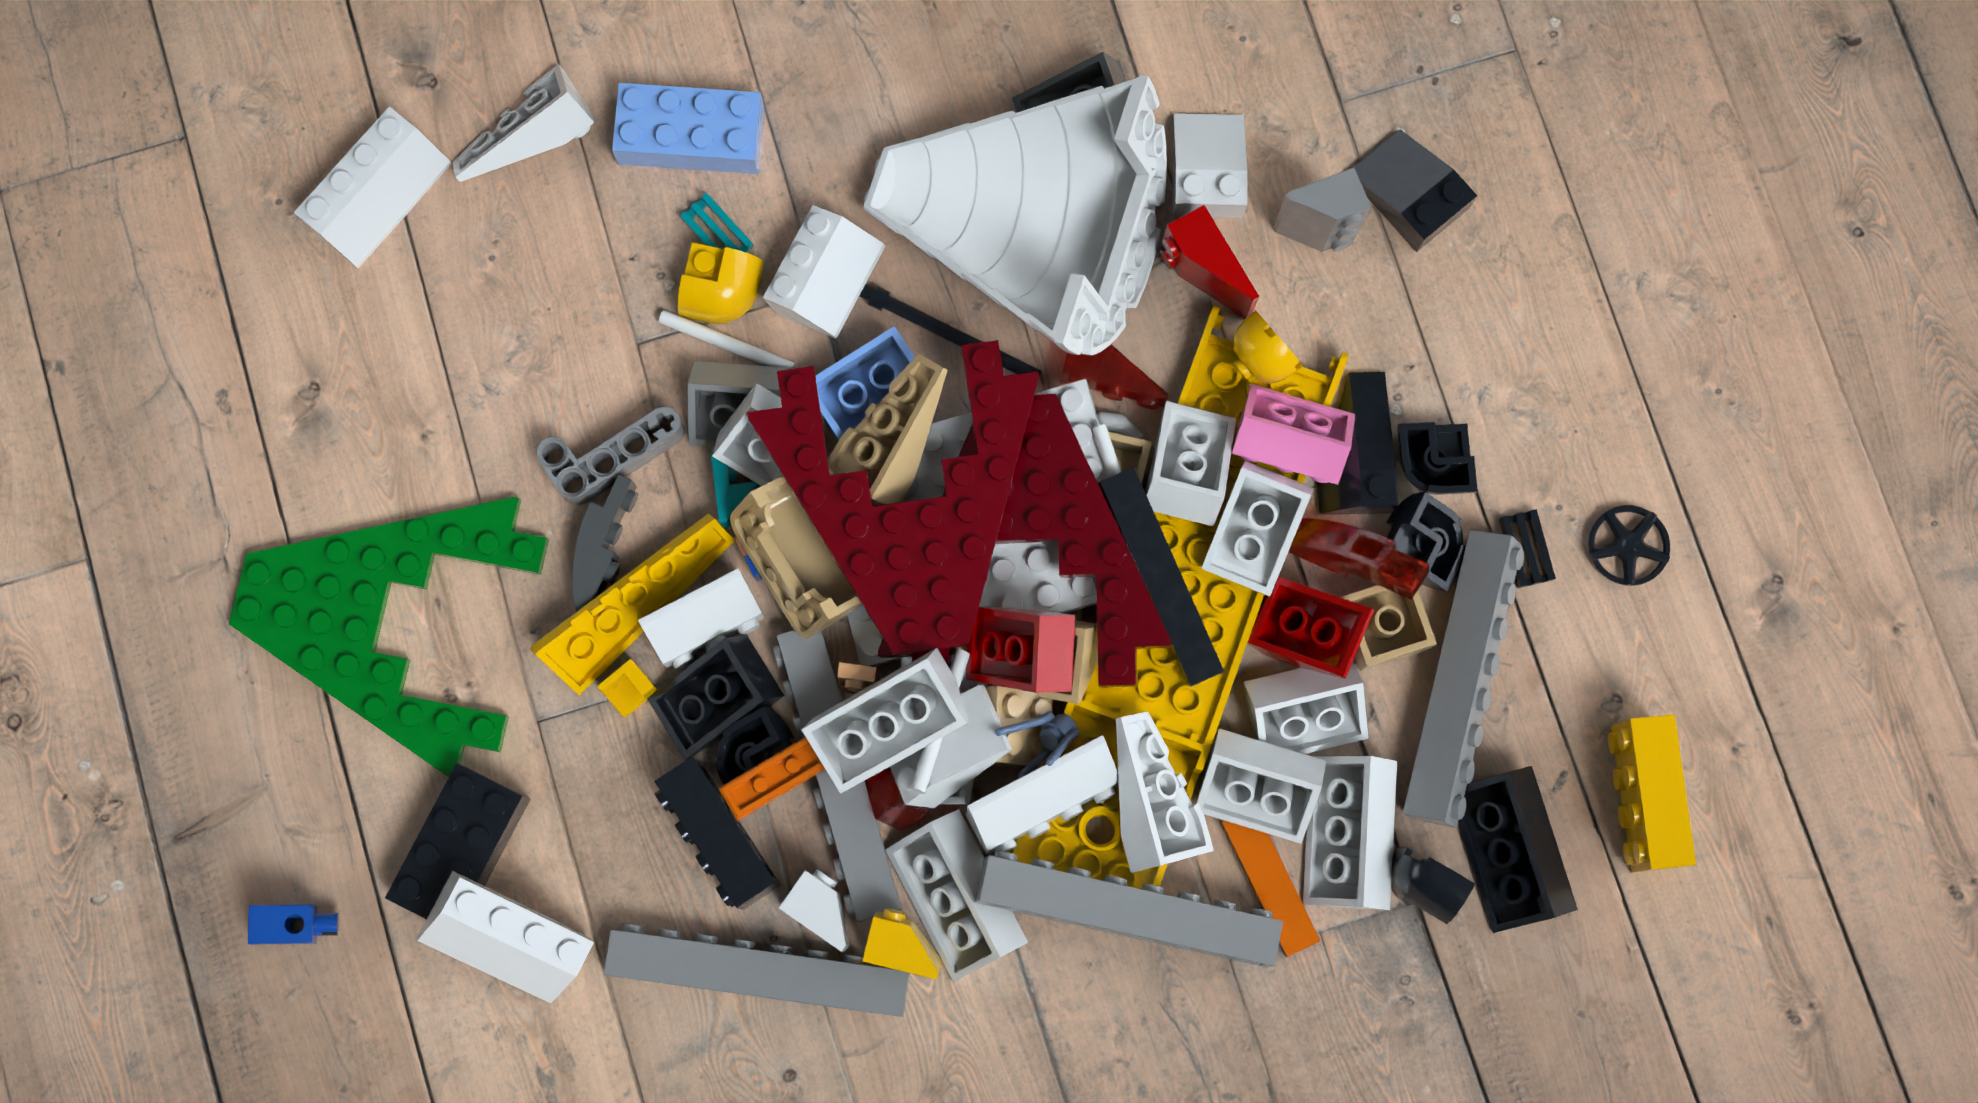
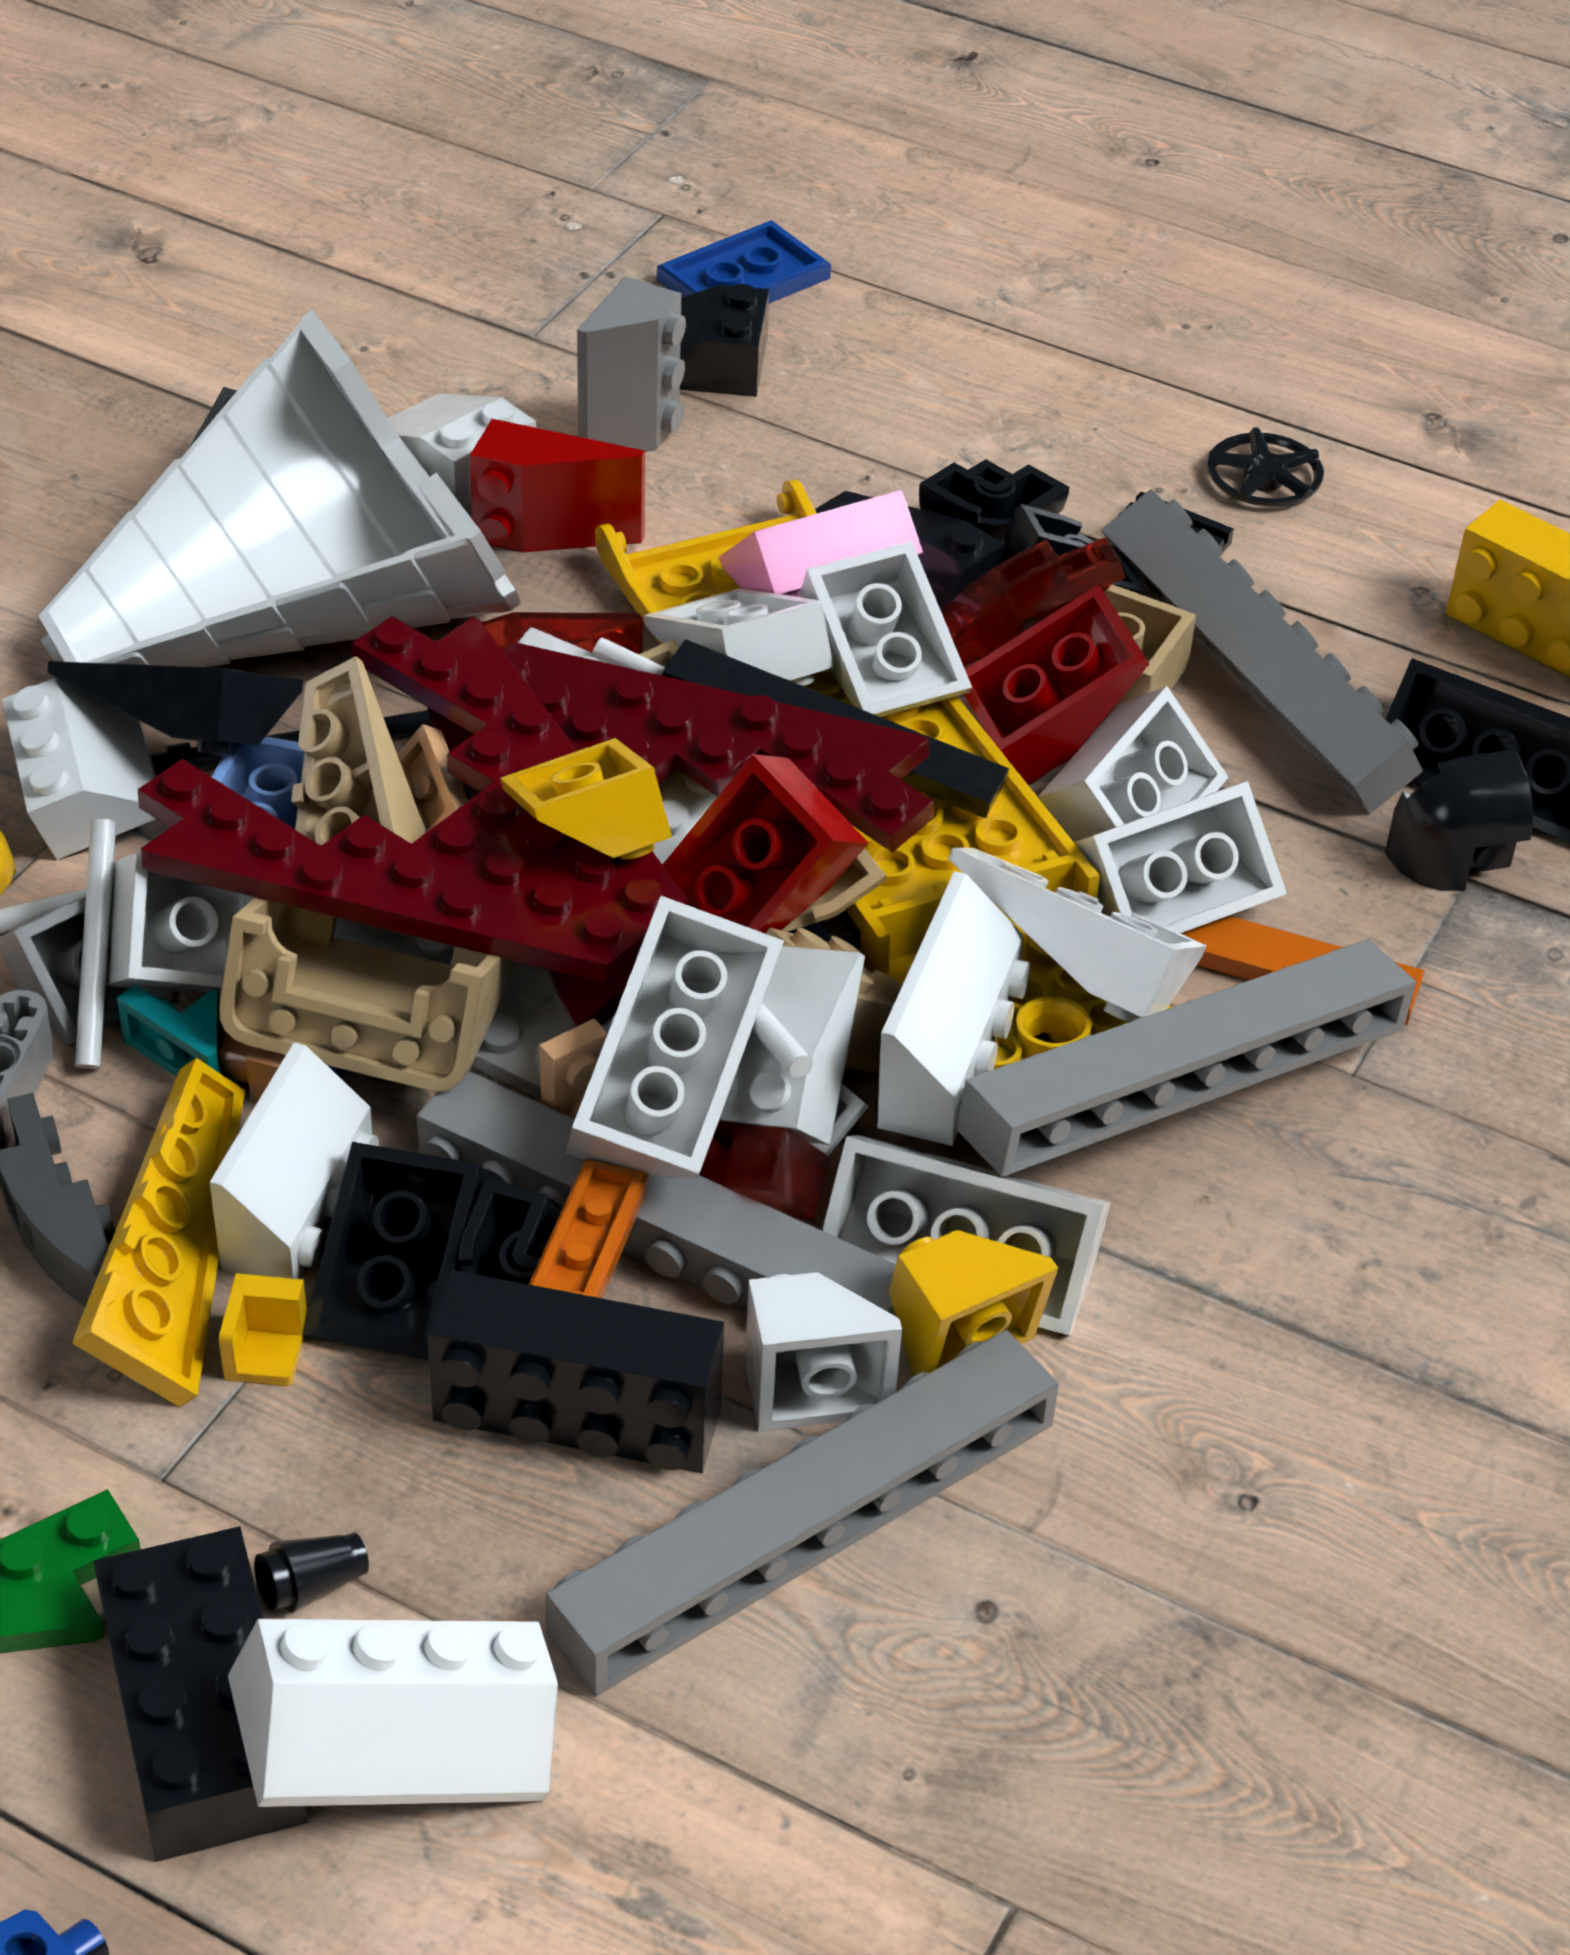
camera: 45 degrees left, 35 degrees down
sand blue plant [995,711,1079,779] -> none
yellow cylinder [1233,310,1303,383] -> none
white slope [1303,756,1397,910] -> none
none -> black wedge [47,661,303,755]
none -> white bar [74,819,116,1069]
none -> black cone [254,1532,369,1613]
none -> light nougat plate [397,724,469,832]
none -> yellow slope [500,738,672,859]
none -> blue tile [657,220,831,304]

